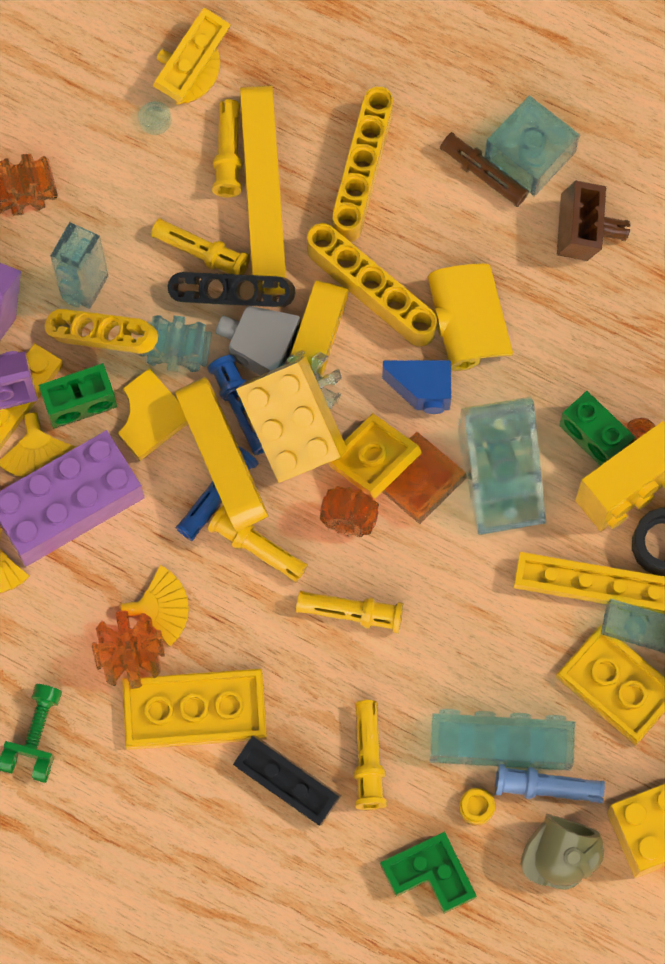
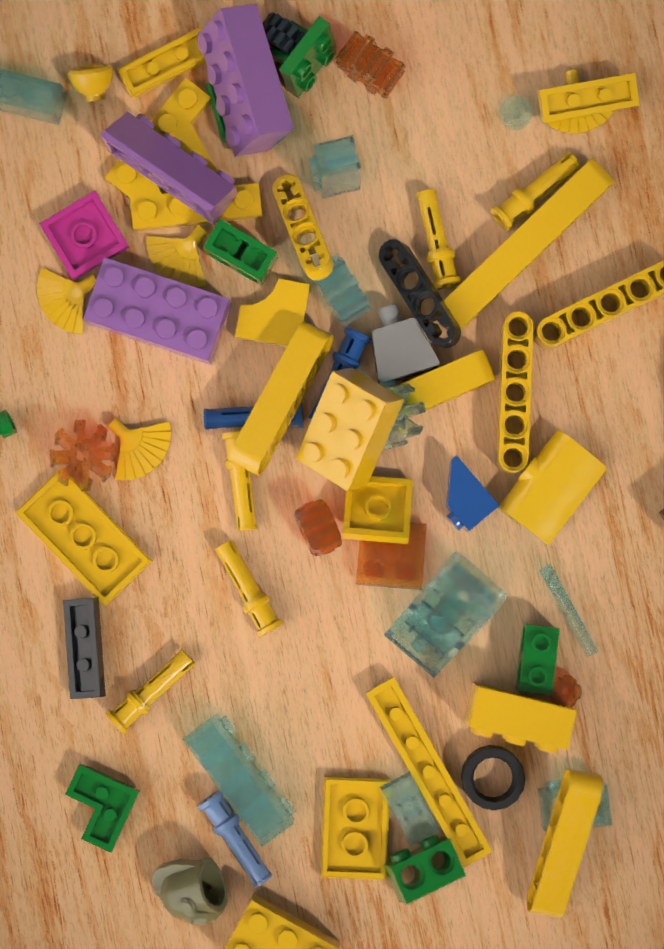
camera: 55 degrees right, 15 degrees up
yellow tile [459,788,495,825] -> none
none -> clear light blue bar [539,564,598,657]

